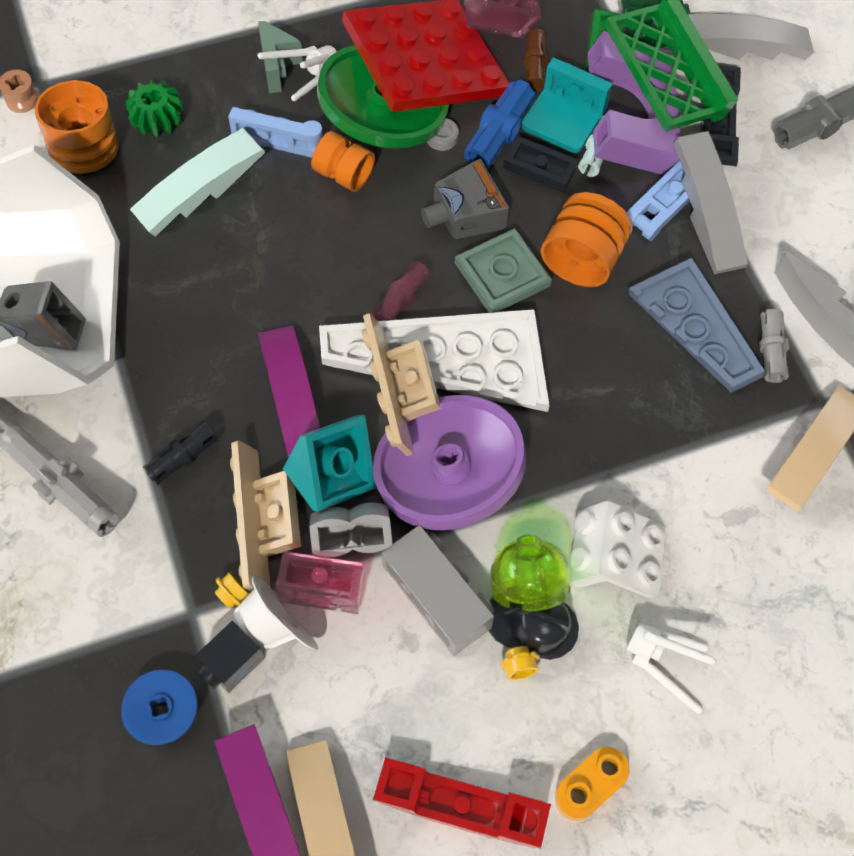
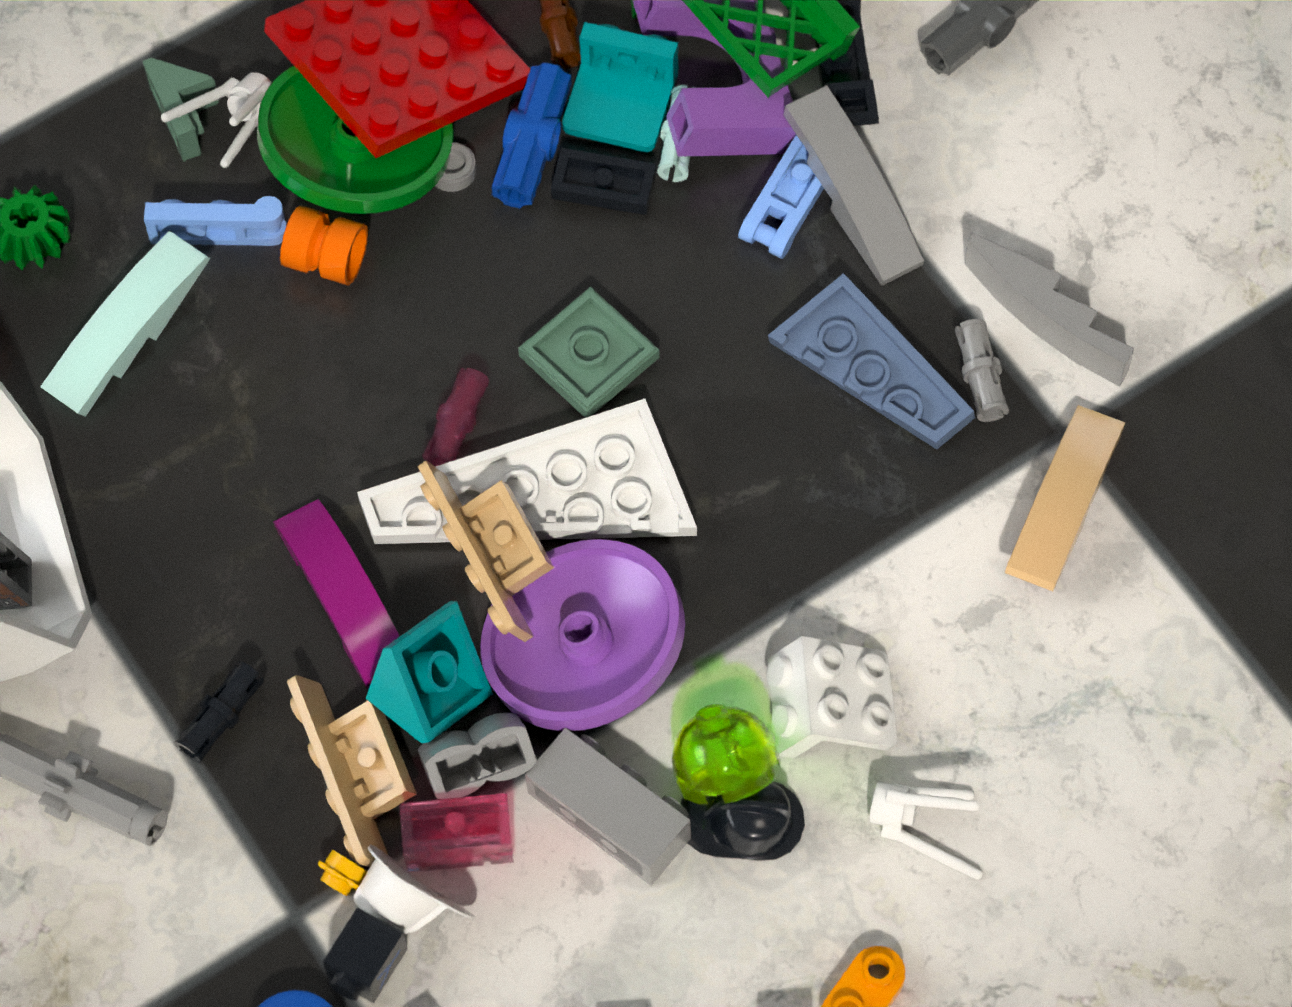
camera: 10 degrees left, 0 degrees up
dark grey torso [421,159,509,239] -> none
yellow plate [500,646,539,681] -> none
orange wheel [541,192,633,287] -> none

